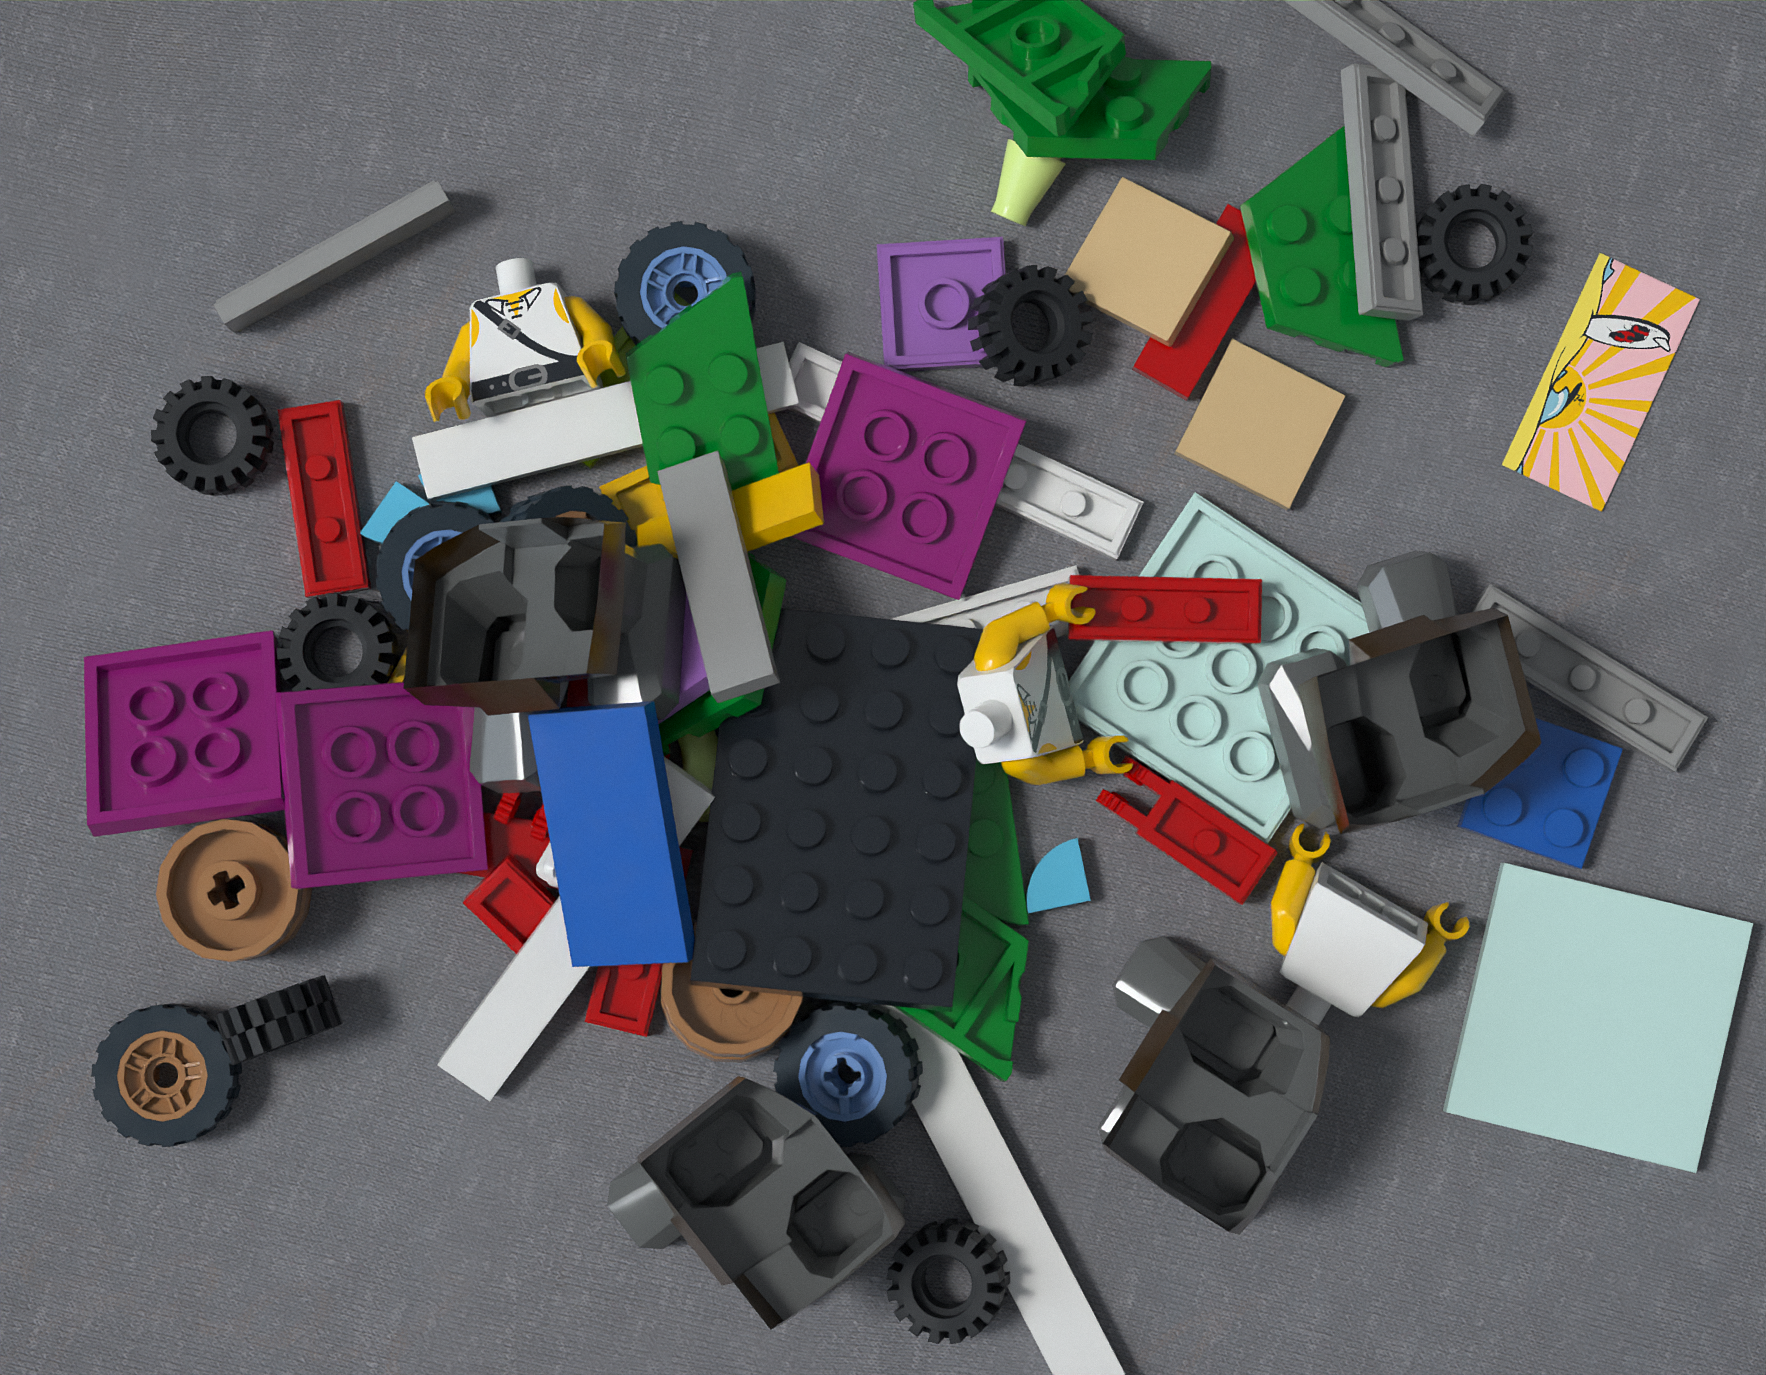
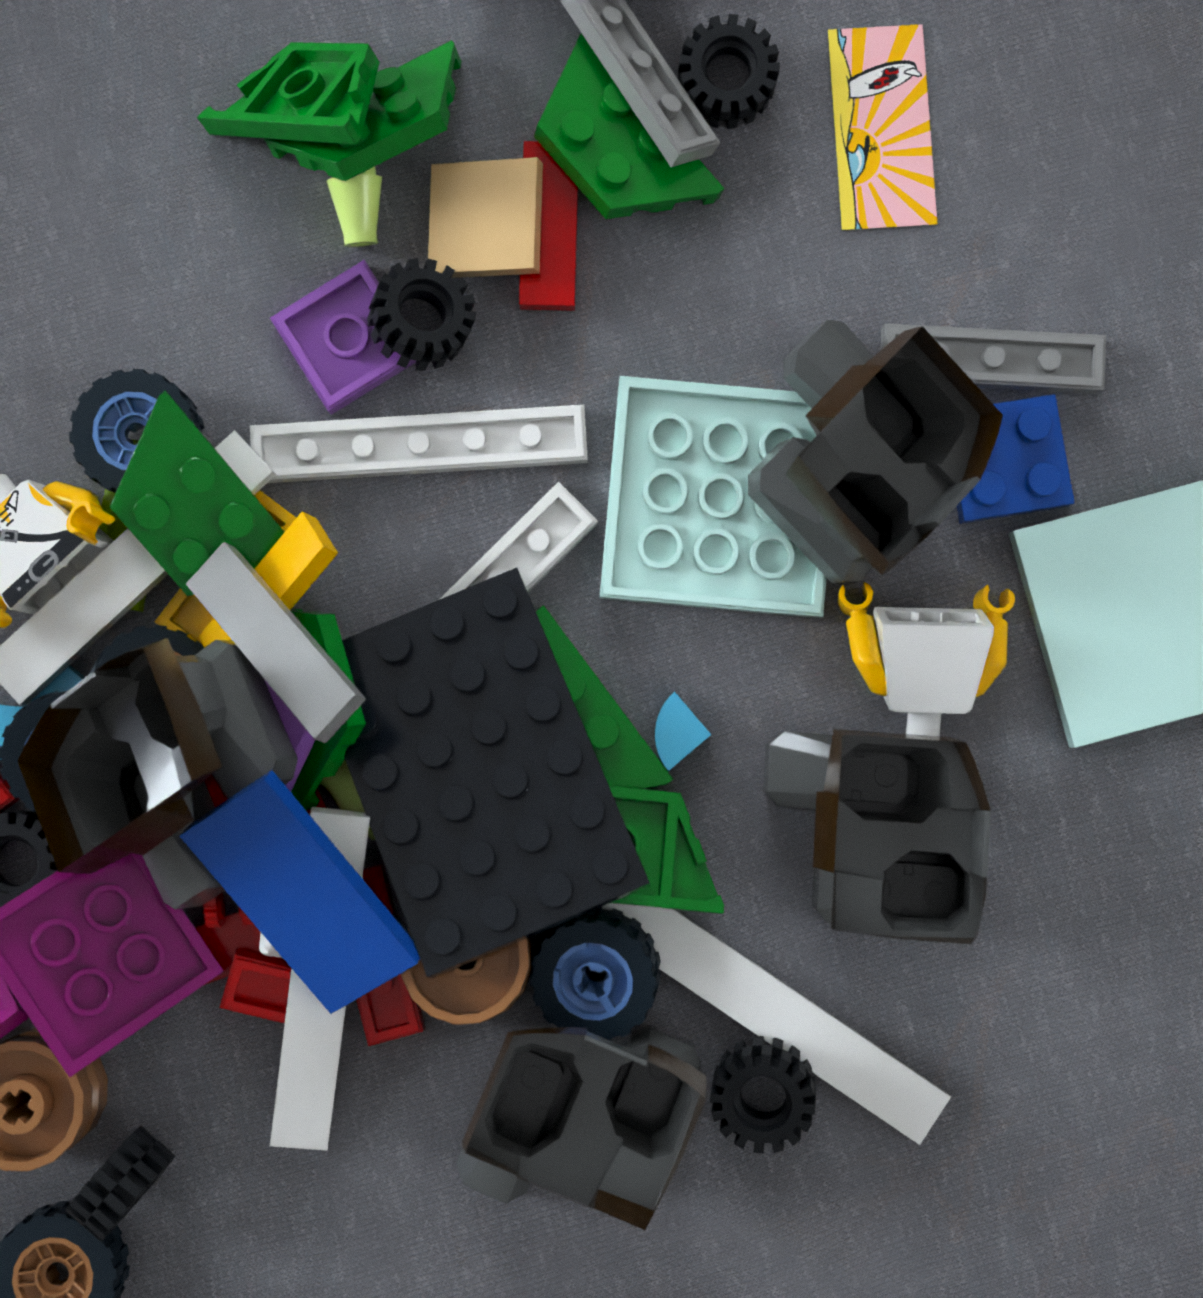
camera: 30 degrees left, 0 degrees up
magenta plate [790,352,1028,600] -> none
torso [957,583,1133,785] -> none
red tile [1068,575,1262,645] -> none
red hinge [1095,756,1278,905] -> none
tan tile [1174,339,1346,510] -> none

